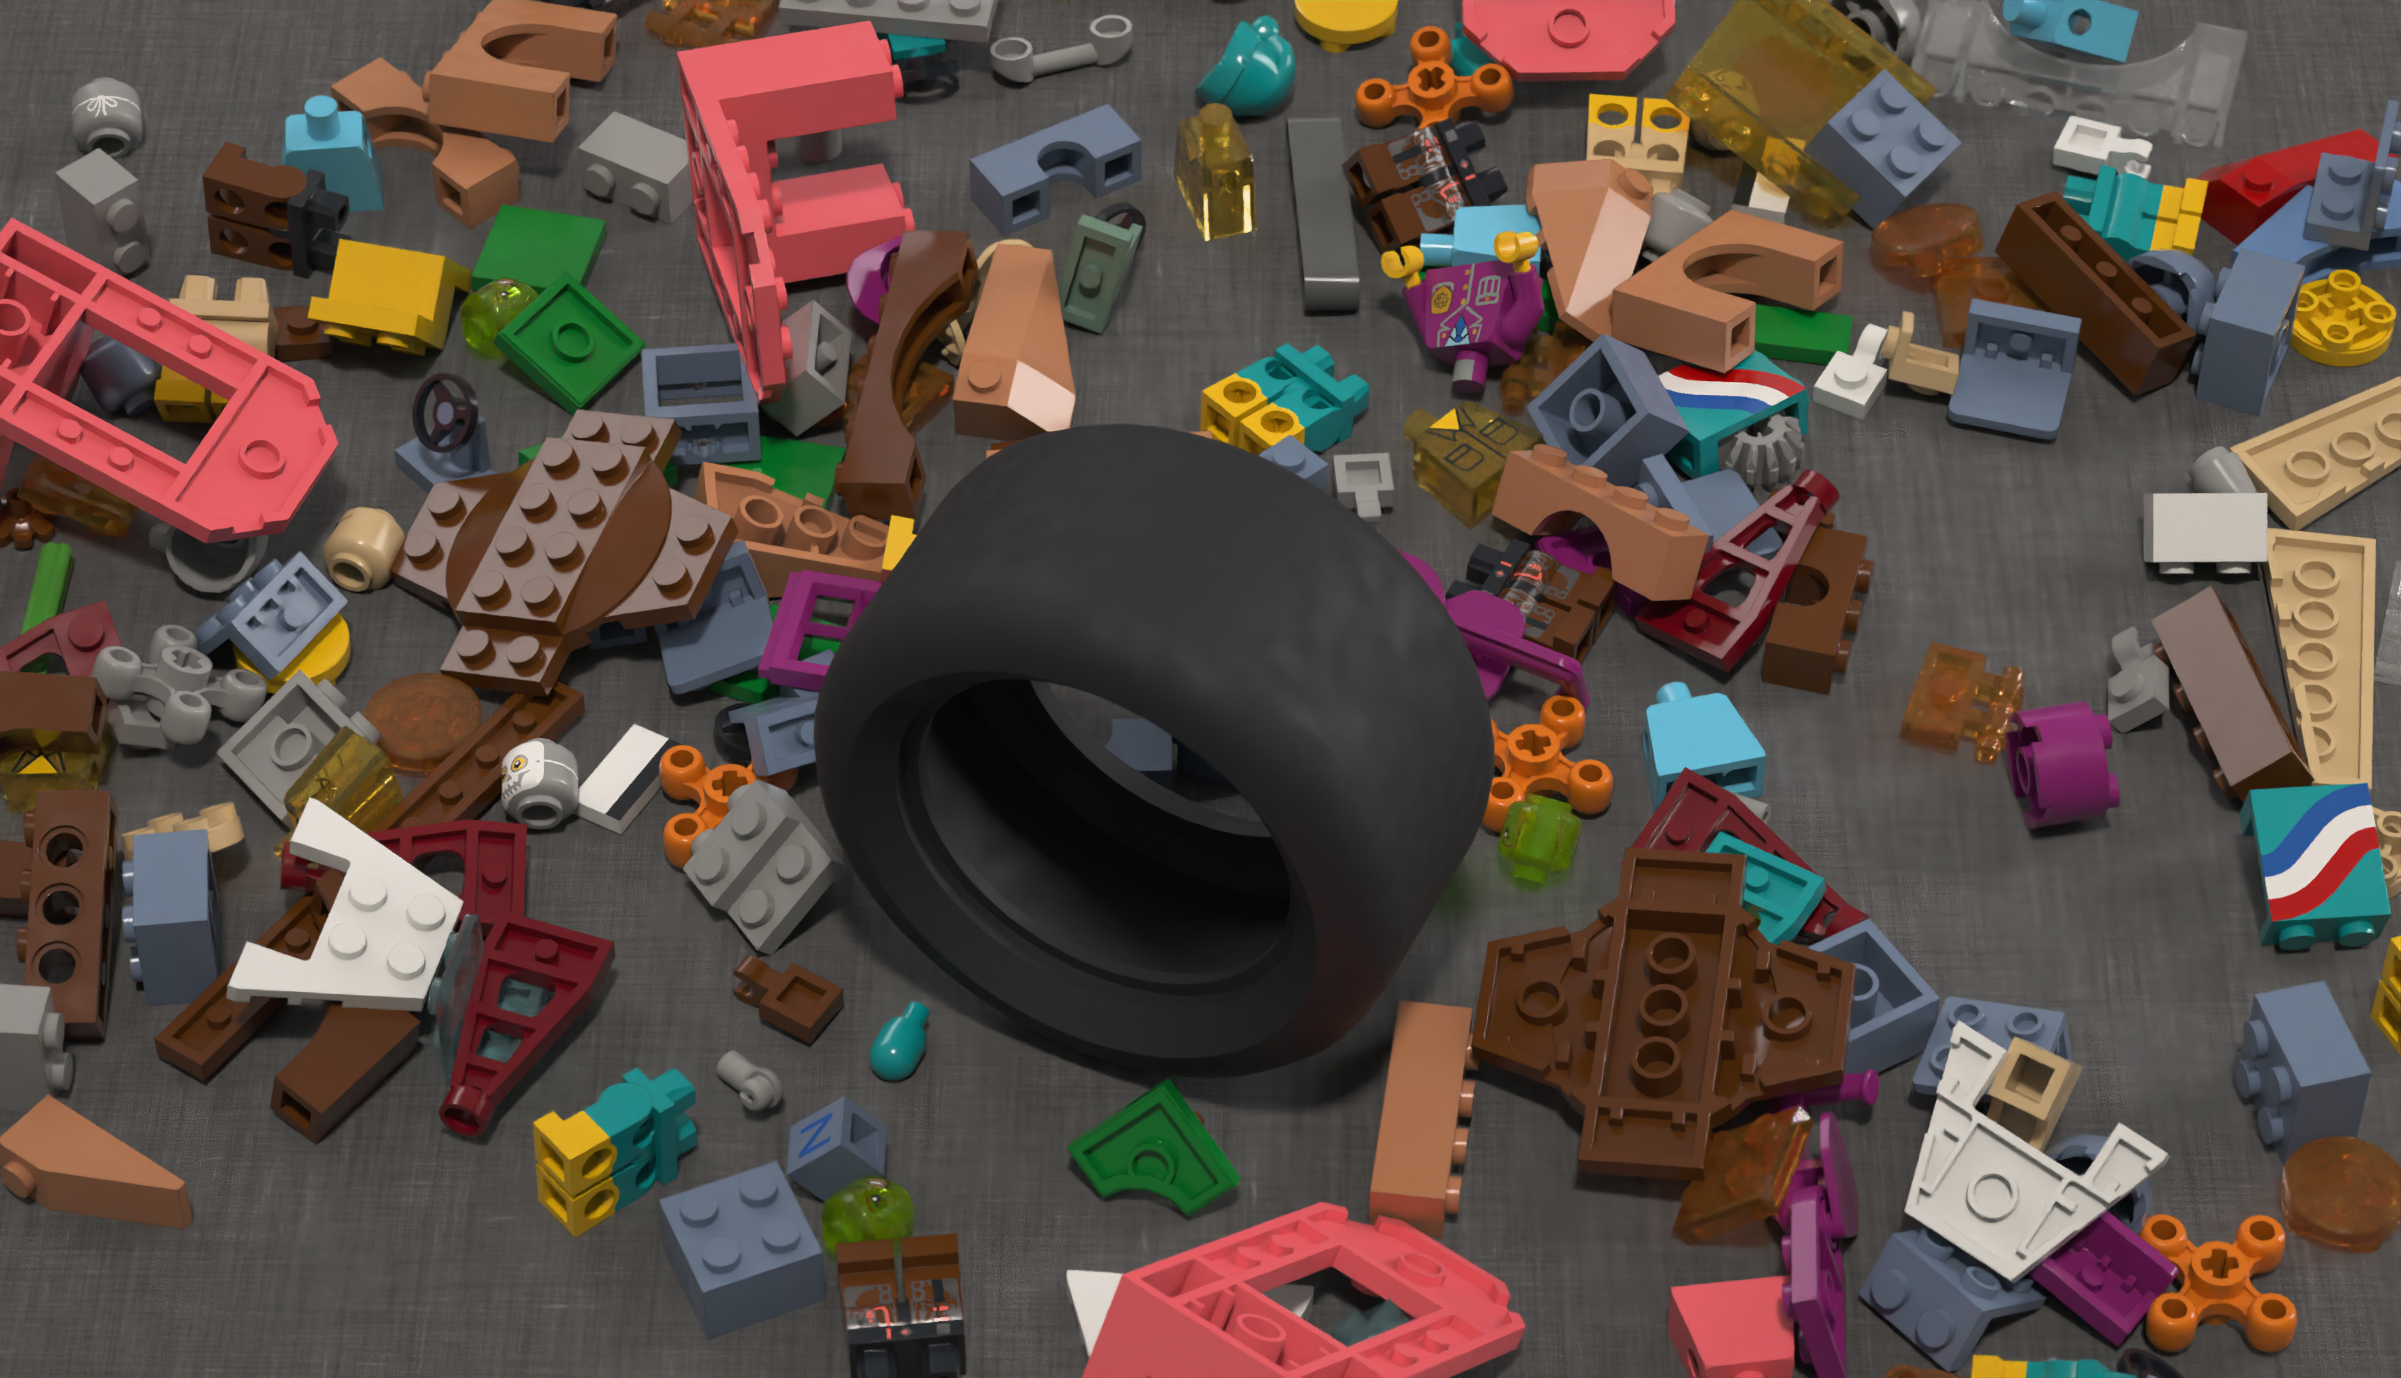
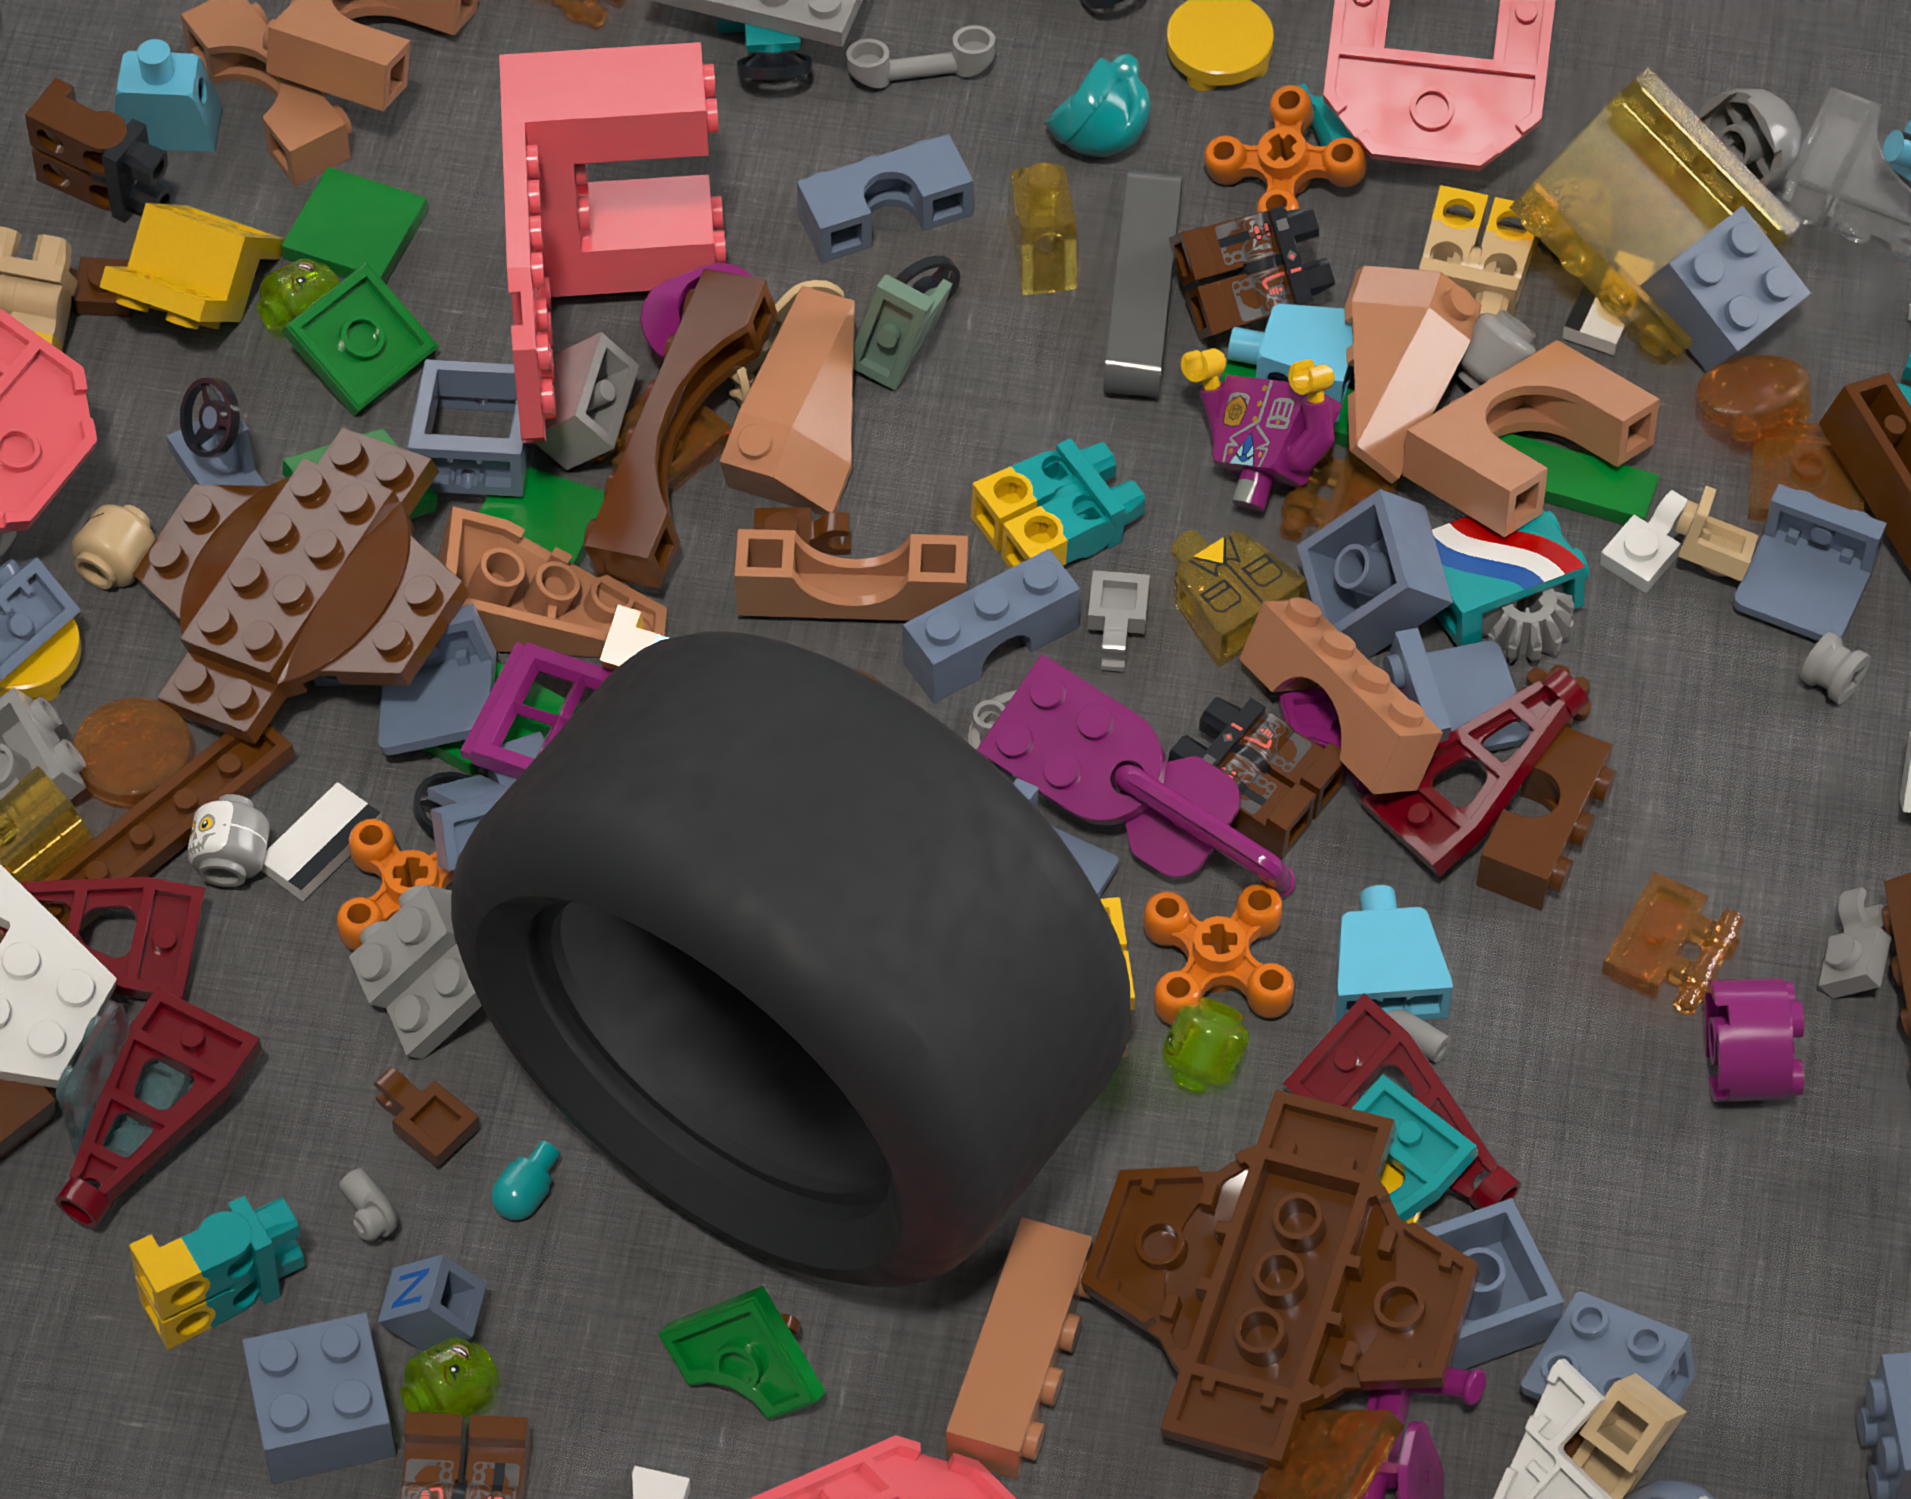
camera: 10 degrees right, 10 degrees up
light grey brick [578,111,693,225] -> none
none -> light grey wheel [1799,631,1871,704]

